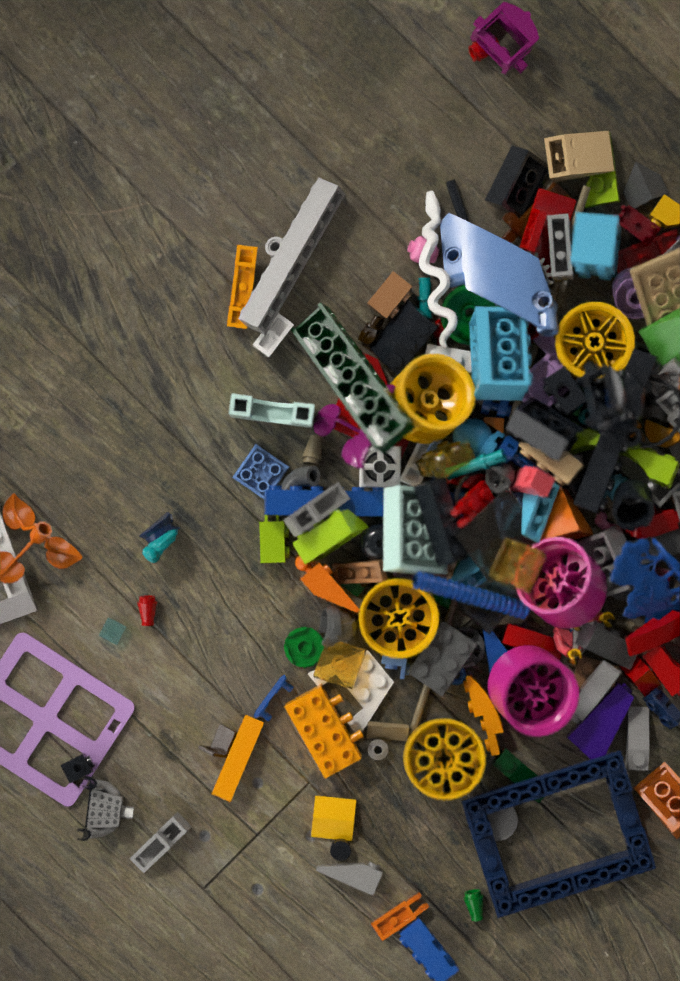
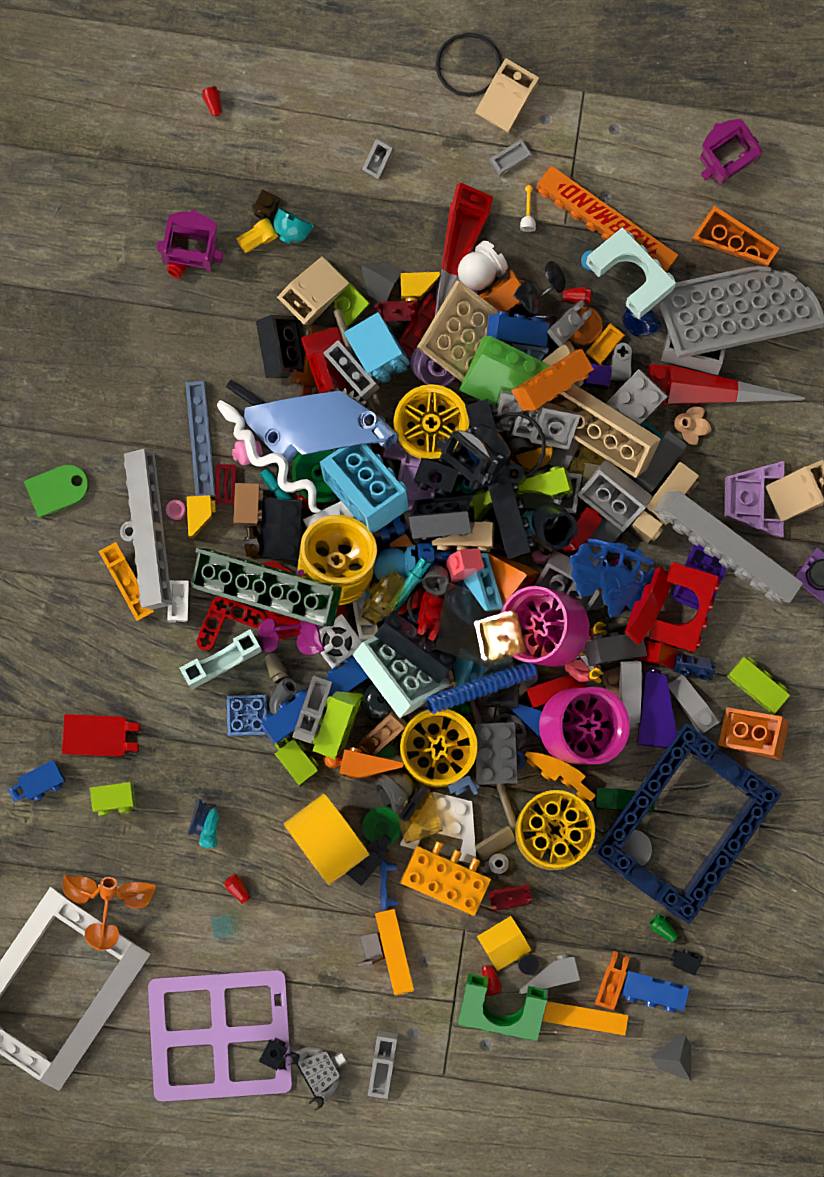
camera: 45 degrees left, 5 degrees down
none -> blue brick [8,760,66,802]
none -> bright green tile [24,465,88,518]
none -> red tile [62,714,140,757]
none -> lime slope [90,782,137,816]
none -> bright pink tile [166,500,186,520]
none -> sand blue tile [185,380,216,498]
none -> yellow slope [187,495,216,539]
none -> red beam [196,596,266,651]
none -> dark red tile [215,464,236,505]
none -> yellow piece [236,218,278,254]
none -> dark brown bracket [252,189,280,220]
none -> teal cylinder [274,208,314,244]
none -> yellow wheel [283,793,369,885]
none -> black hinge [346,834,391,886]
none -> black axle [399,784,430,822]
none -> arch [458,973,548,1041]
none -> red cone [481,965,502,996]
none -> dark red hinge [488,884,532,912]
none -> light orange slope [542,1001,628,1035]
none -> black brick [670,949,703,976]

